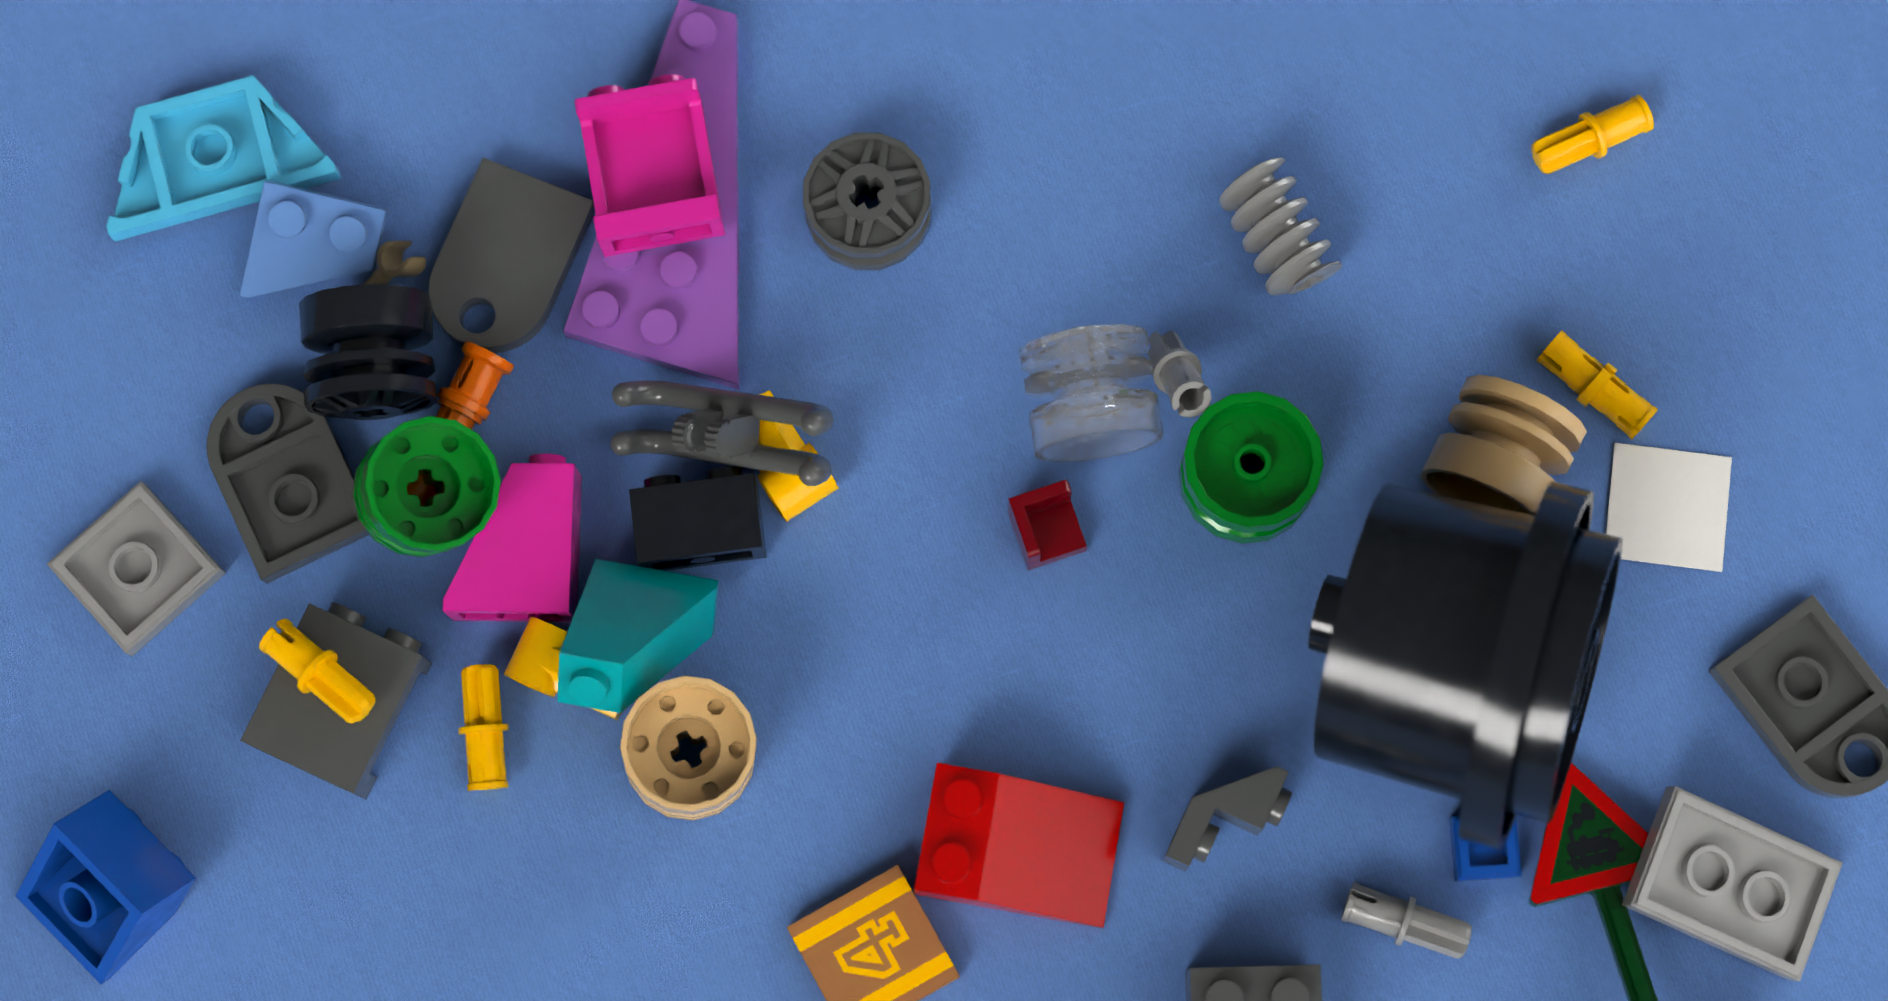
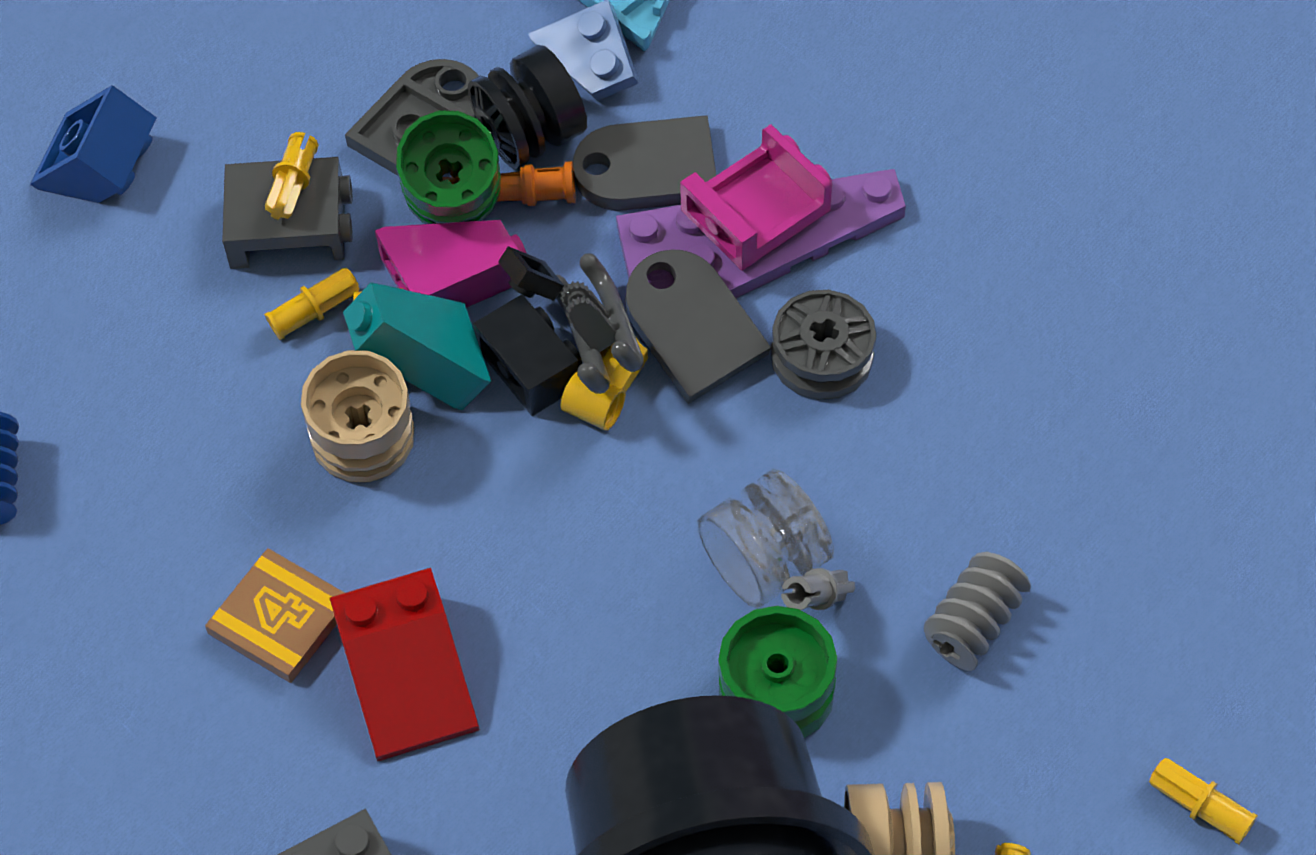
camera: 60 degrees right, 20 degrees down
light grey tile [47,481,226,656] -> none
dark tan hand [362,241,426,285] -> none
dark red panel [1008,479,1087,570] -> none
dark grey slope [1162,766,1293,871] -> none
none -> black plate [498,246,564,301]
none -> dark grey tile [625,249,771,404]

